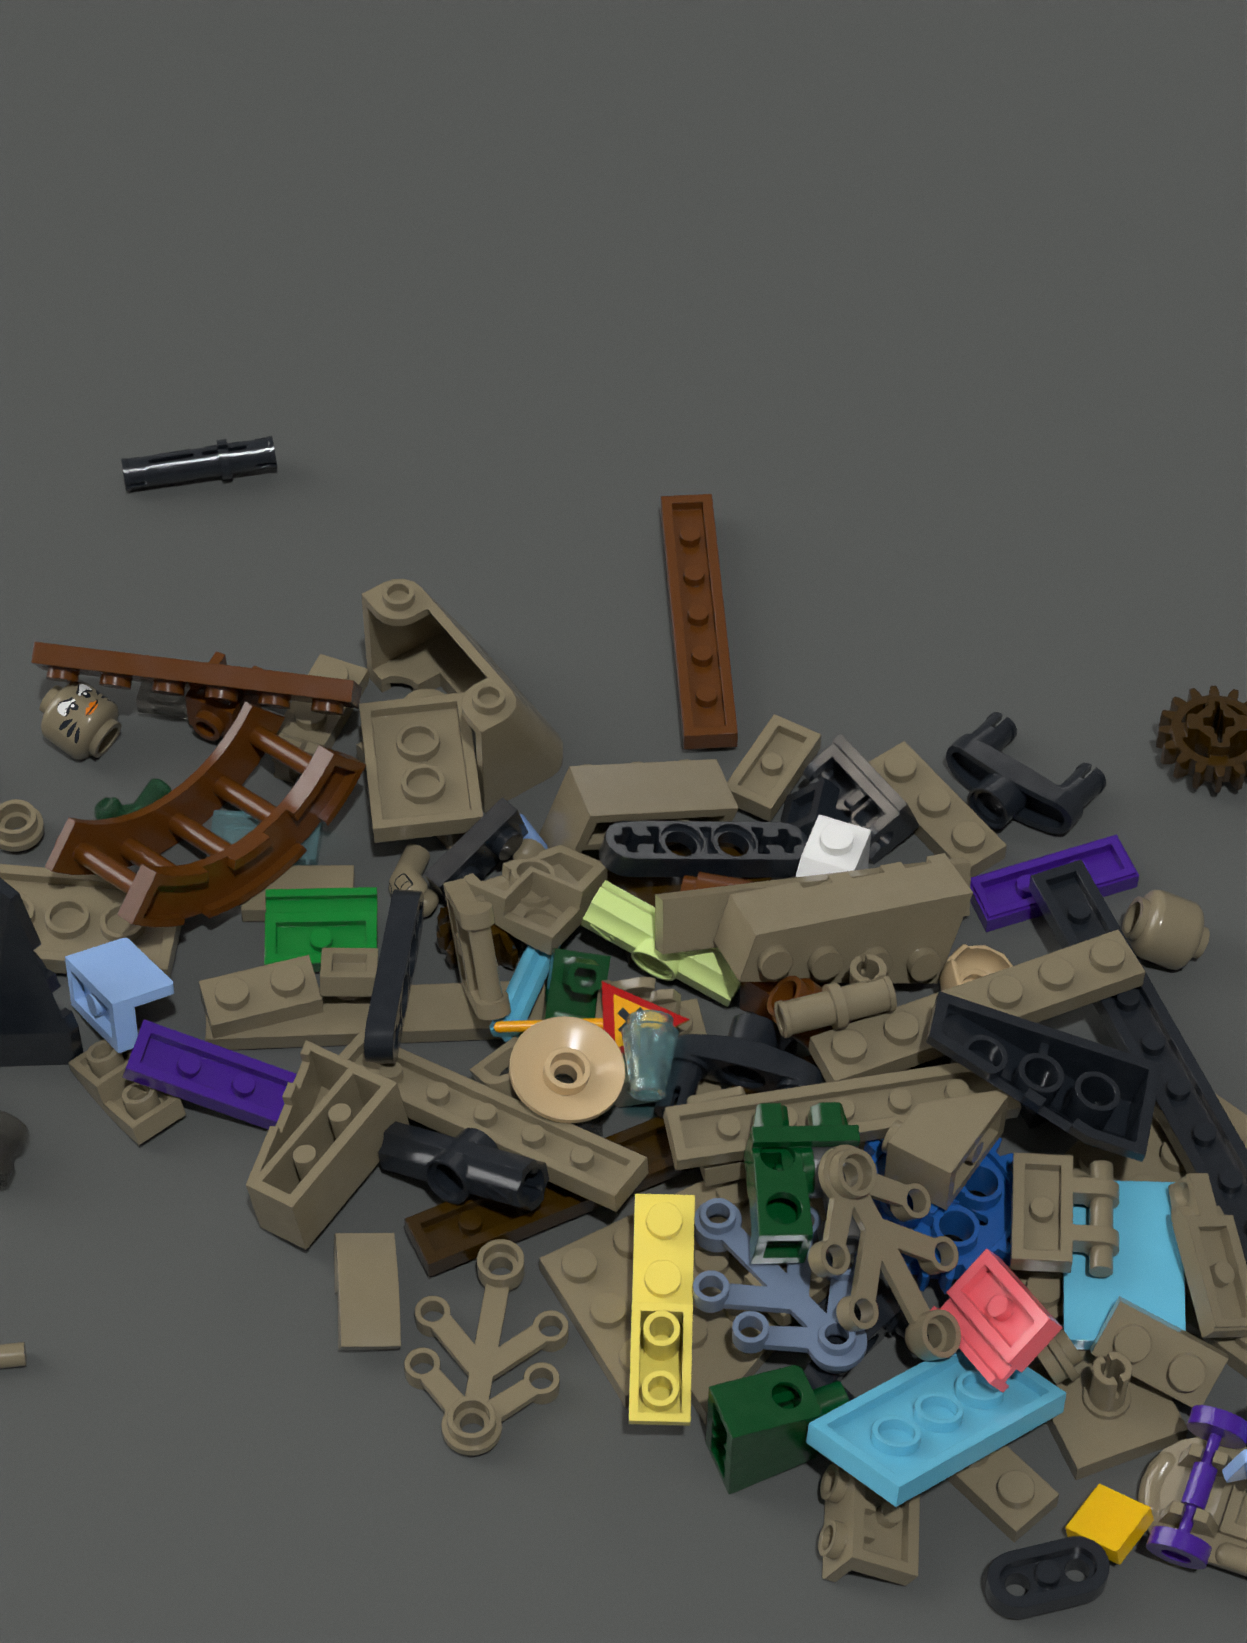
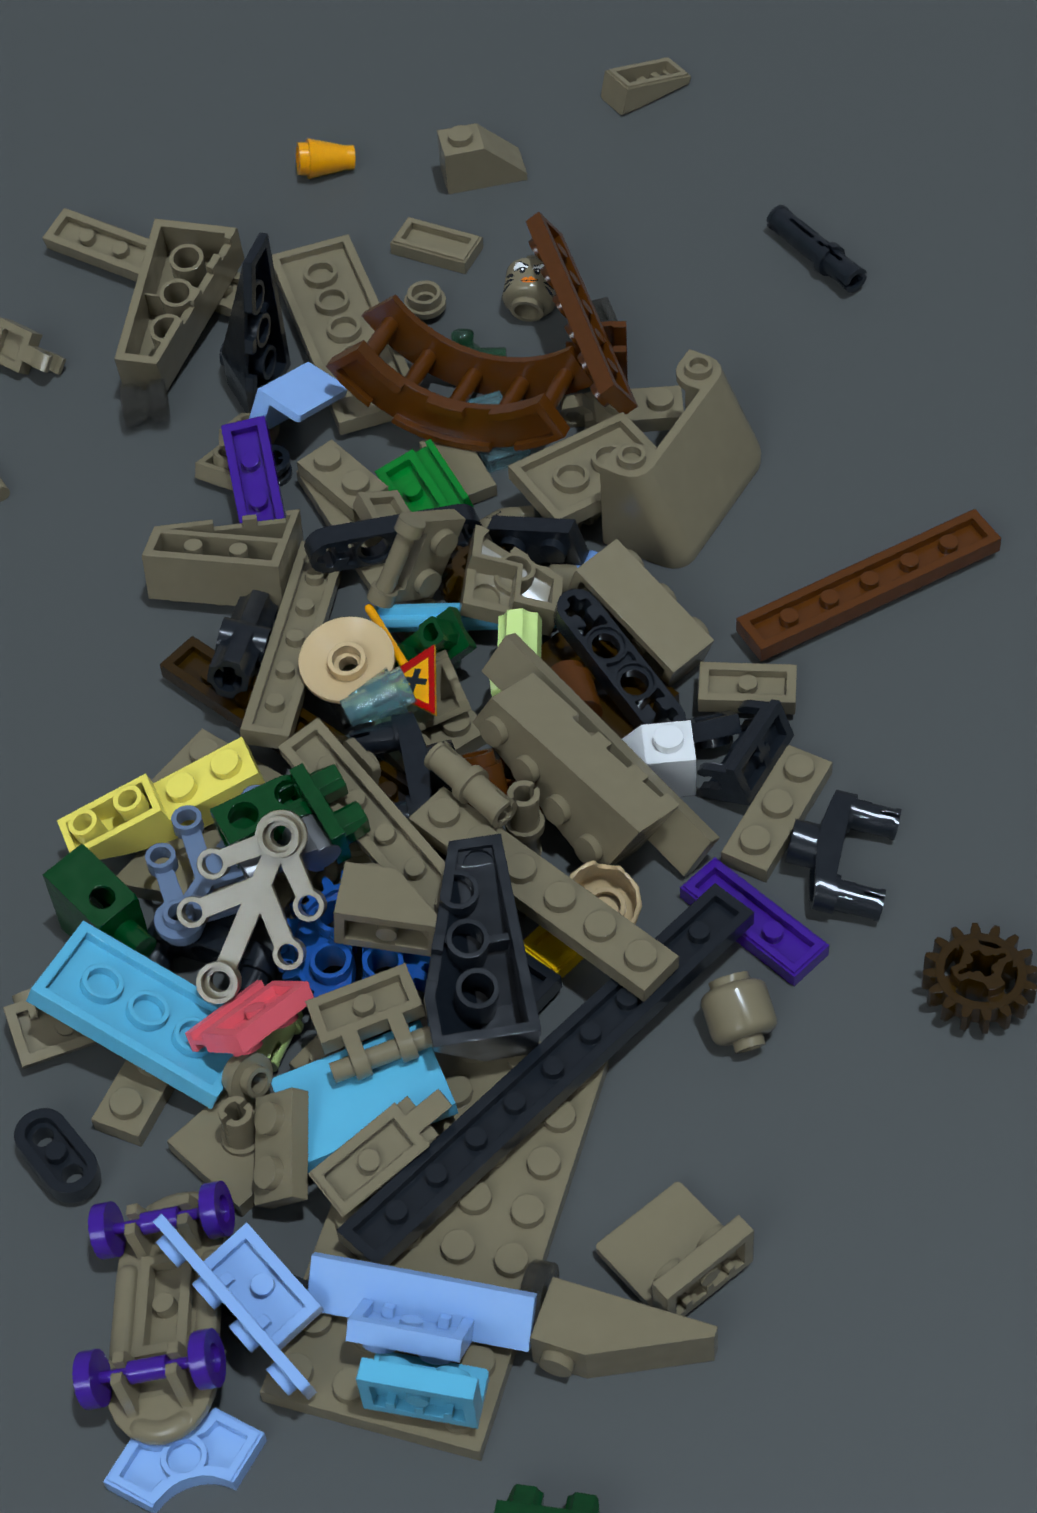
camera: 70 degrees right, 0 degrees up
dark tan slope [334,1233,401,1350] -> none
dark tan plant [404,1239,569,1456] -> none
yellow tile [1065,1483,1154,1565] -> none

